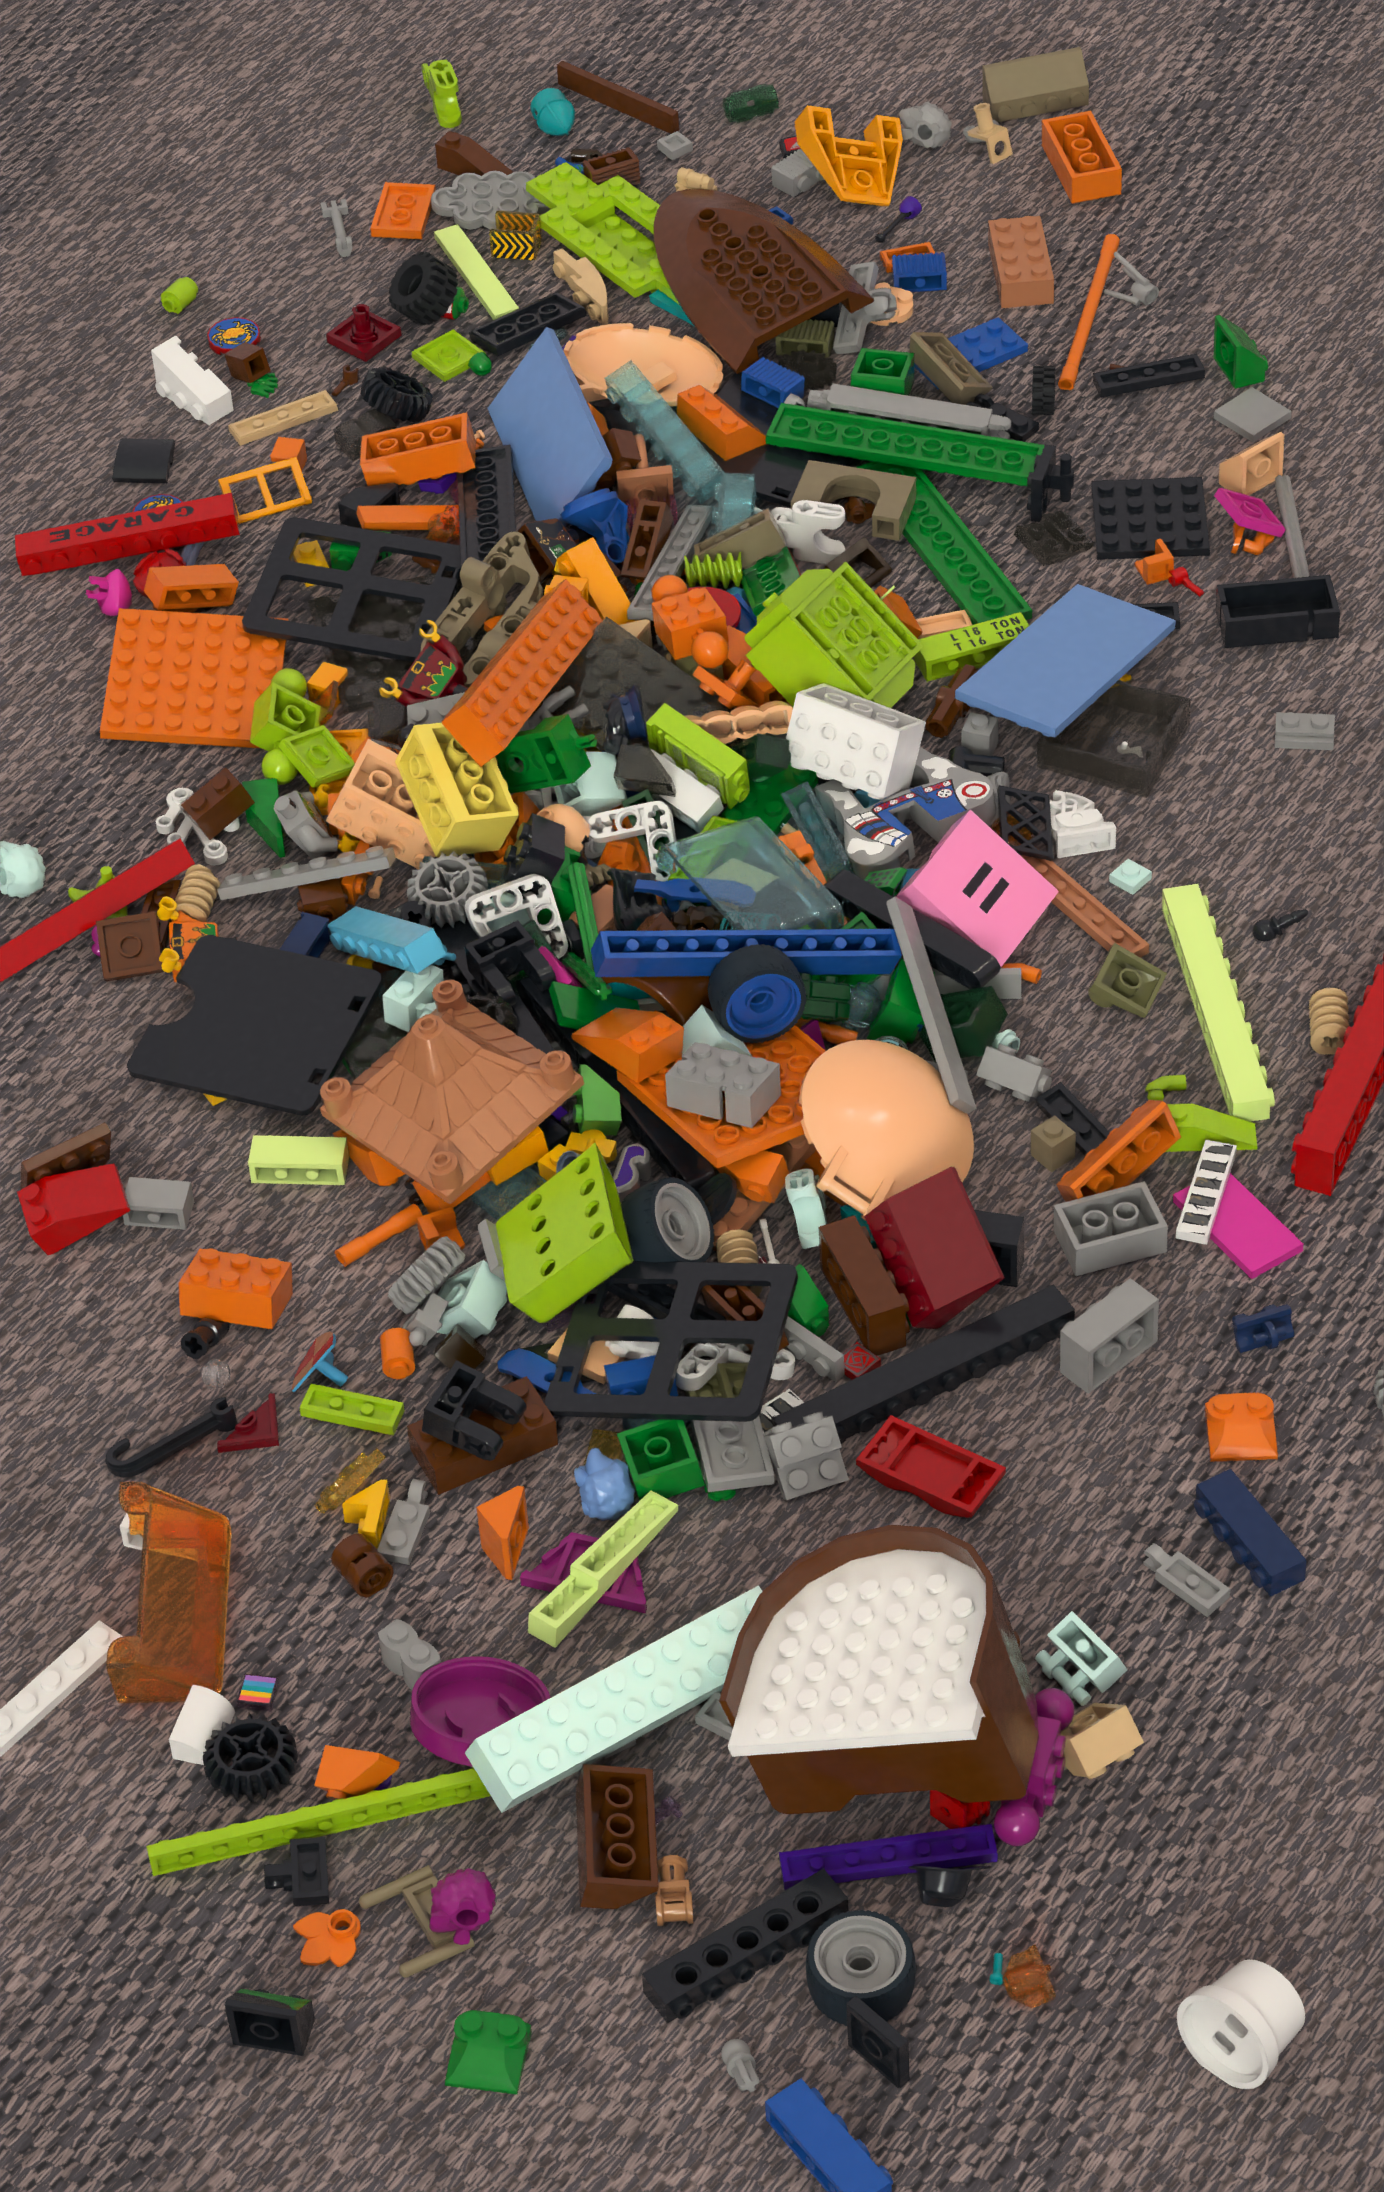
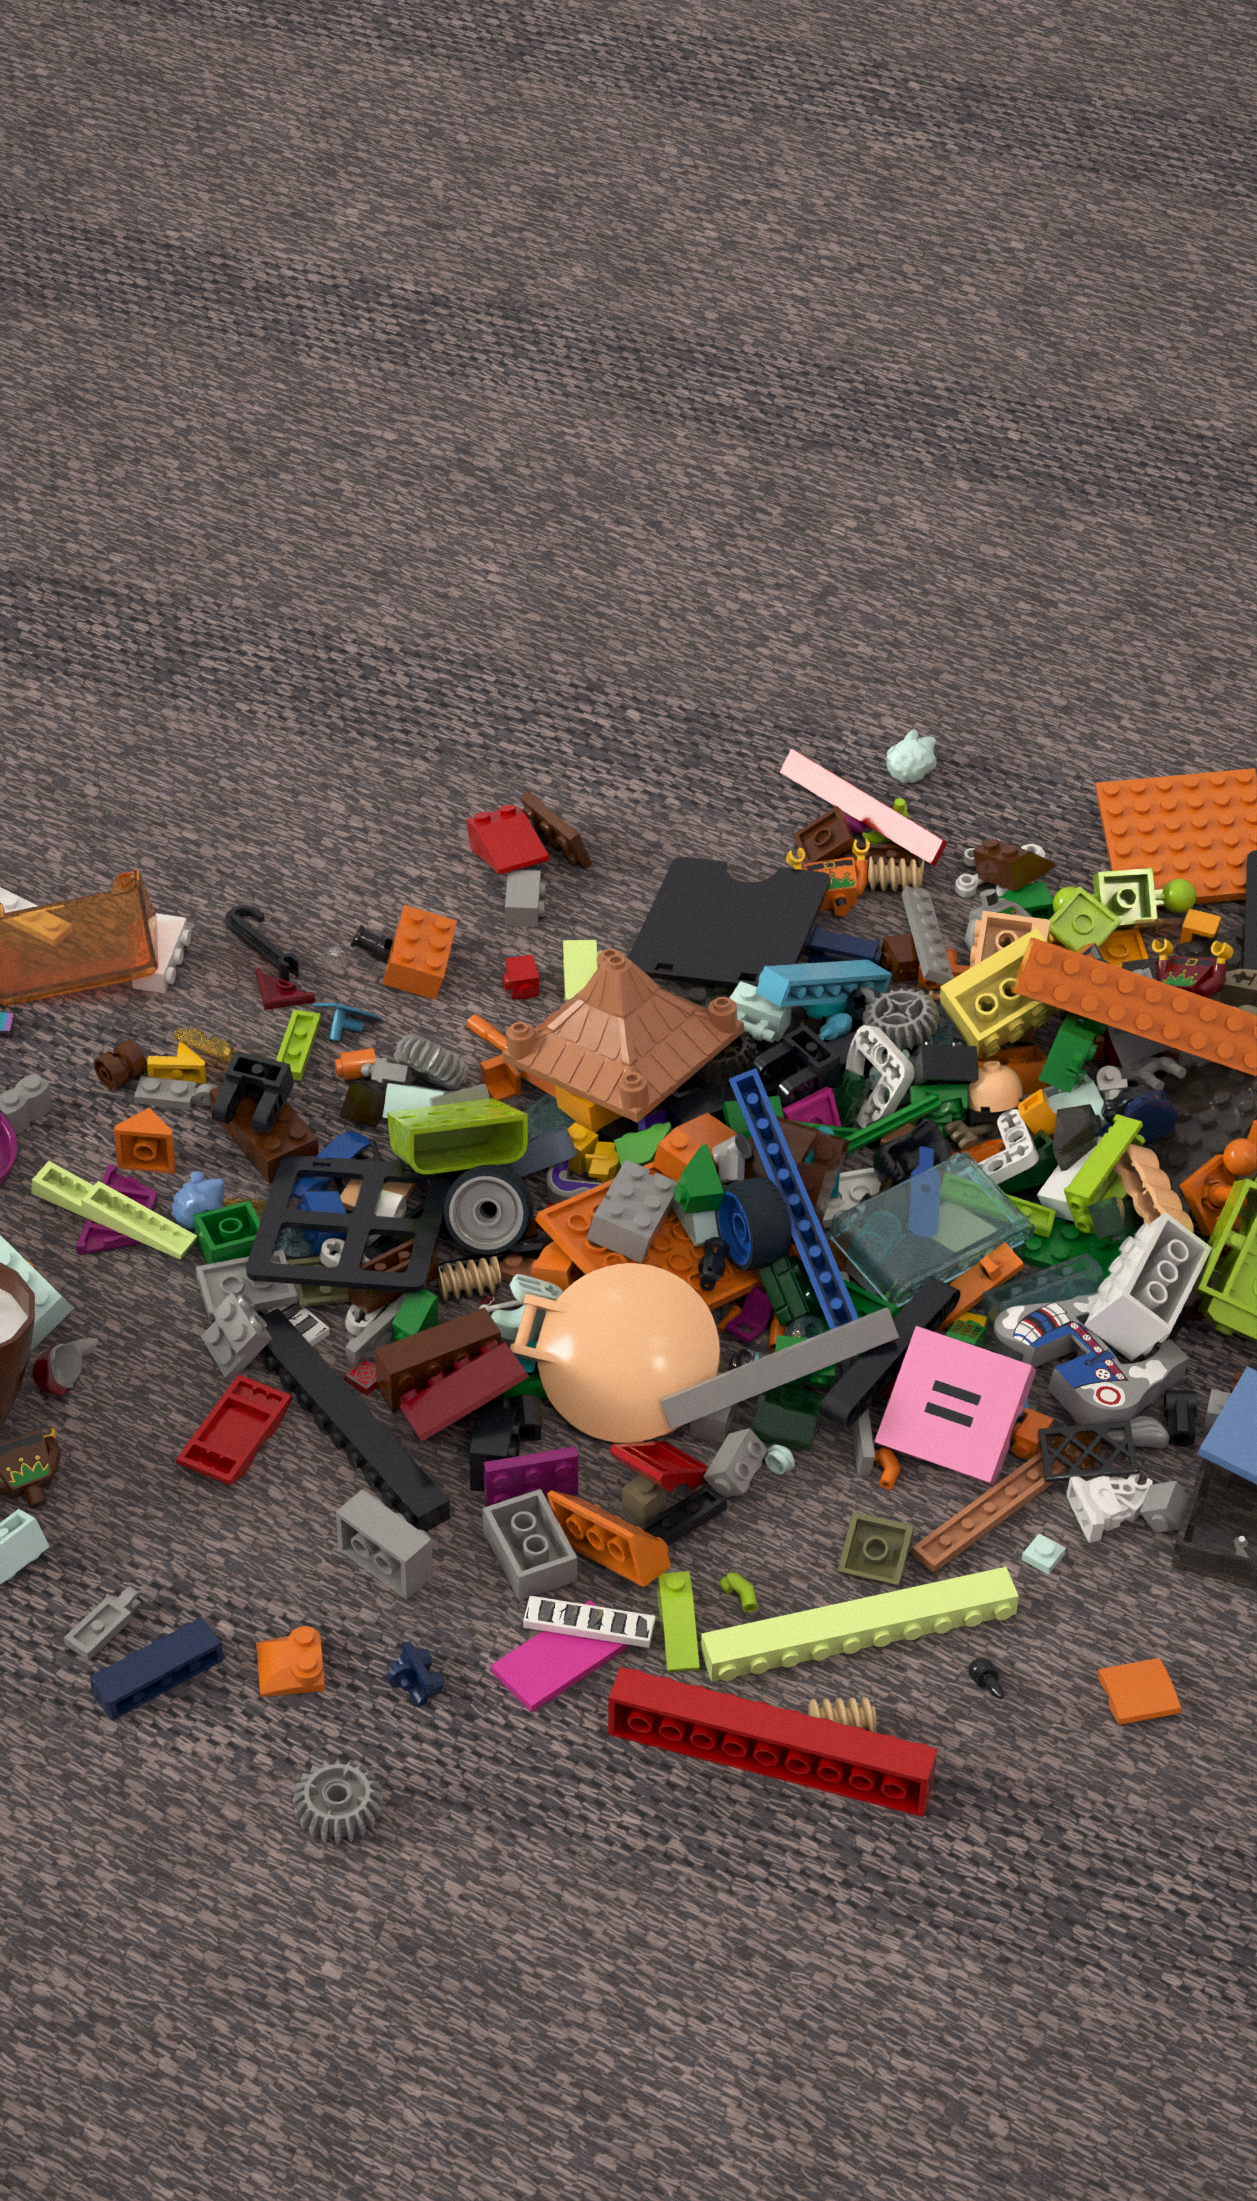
camera: 80 degrees right, 0 degrees up
none -> magenta plate [484,1446,578,1507]
none -> red brick [502,955,539,1000]
none -> red slope [610,1441,709,1492]
none -> green slope [674,1144,724,1214]
none -> black piece [698,1237,730,1291]
none -> light grey piece [712,1134,752,1187]
none -> light orange panel [1017,1089,1063,1136]
none -> orange slope [1098,1658,1181,1725]
none -> light grey brick [1140,1481,1191,1533]

